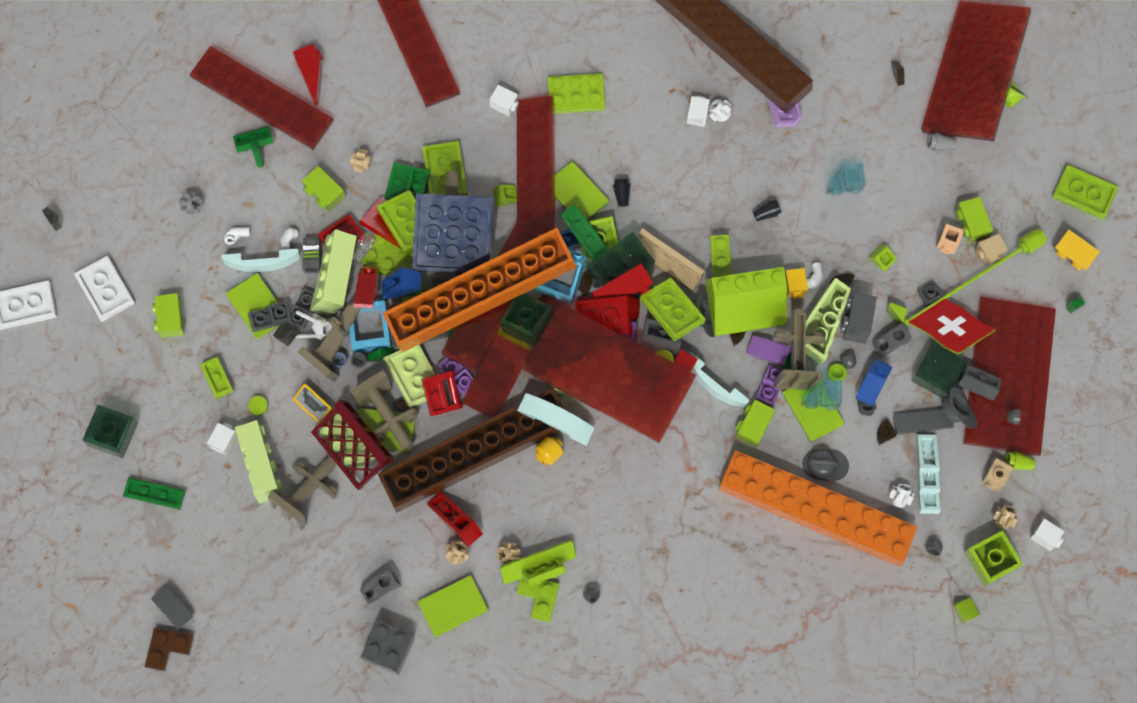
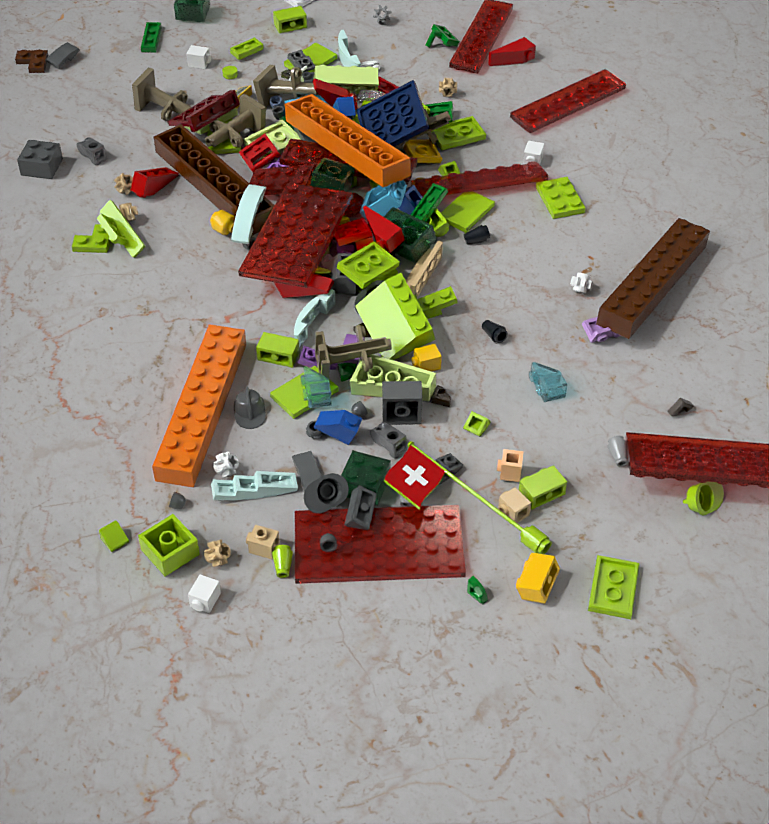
camera: 80 degrees right, 25 degrees down
white arm [224,227,250,245] -> none
yellowish green wedge [235,420,283,504] -> none
lime brick [302,166,345,212] -> none
lime tile [418,575,488,638] -> none
dark grey hinge [583,586,600,604] -> none
white brick [686,96,710,127] -> none
white arm [807,263,823,289] -> none
lime tile [827,363,847,384] -> none
dark brown tile [877,419,897,445] -> none
lime slope [886,302,908,325] -> none

